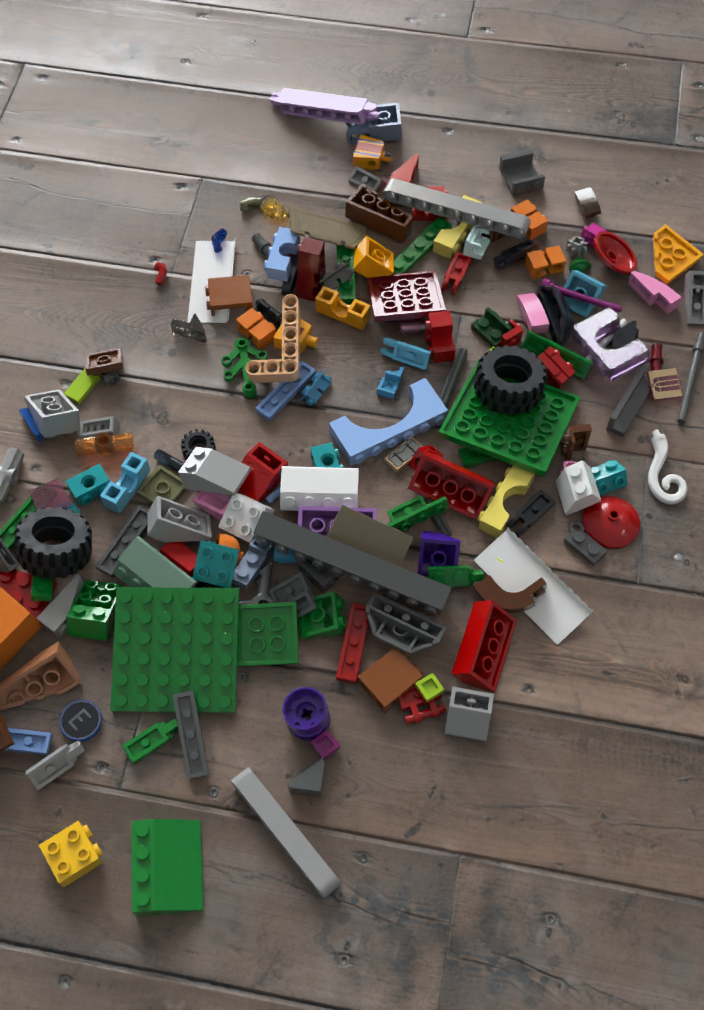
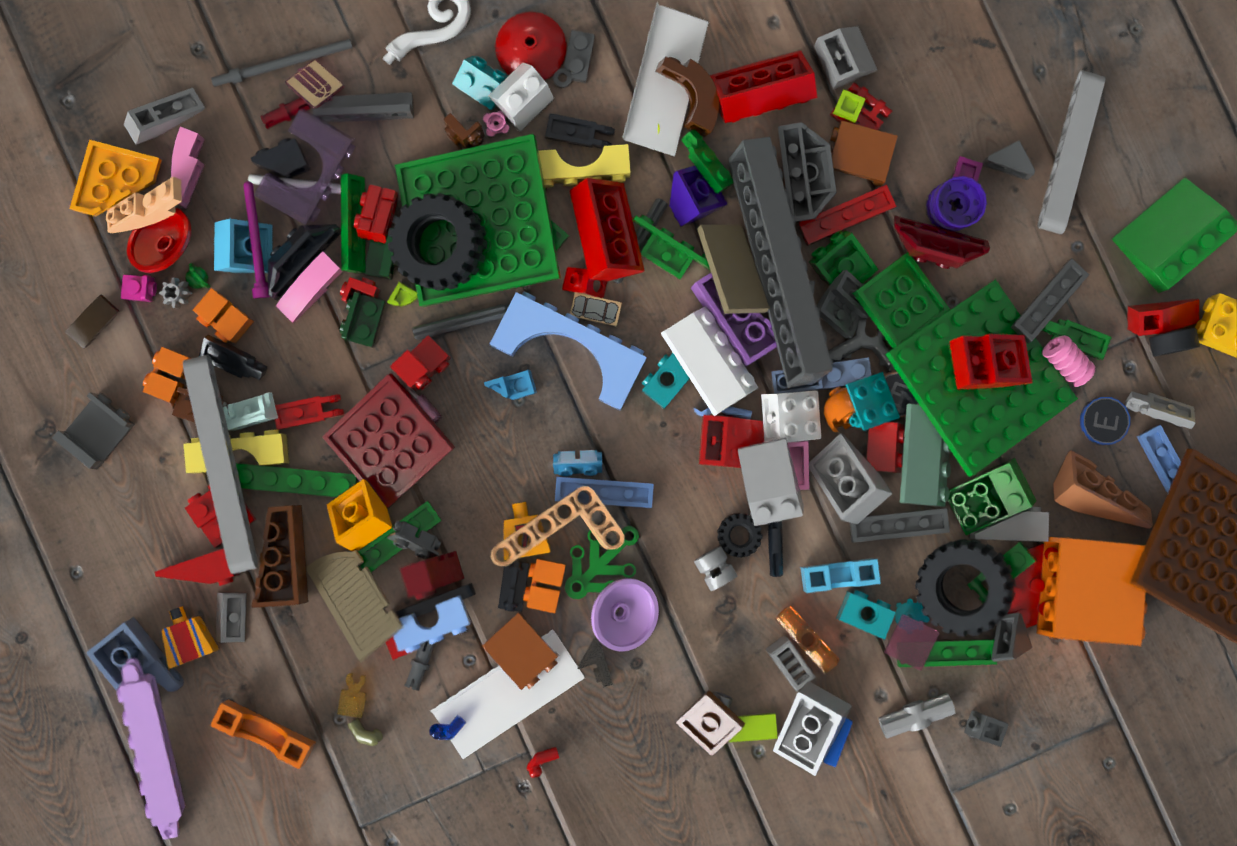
camera: 130 degrees left, 25 degrees up
olive tile [136,465,187,504] -> none
light orange arch [315,286,371,331] -> none
medium azure hinge [380,337,431,370] -> none
none -> light nougat slope [106,177,182,233]
none -> orange arch [210,699,316,769]
none -> lavender dish [591,578,659,651]
none -> light grey wheel [694,546,738,591]
none -> dark red wedge [893,215,990,269]
none -> red slope [949,334,1033,389]
none -> bright pink piece [1042,335,1095,387]
none -> red slope [1127,298,1200,336]
none -> black tyre [1149,328,1200,357]

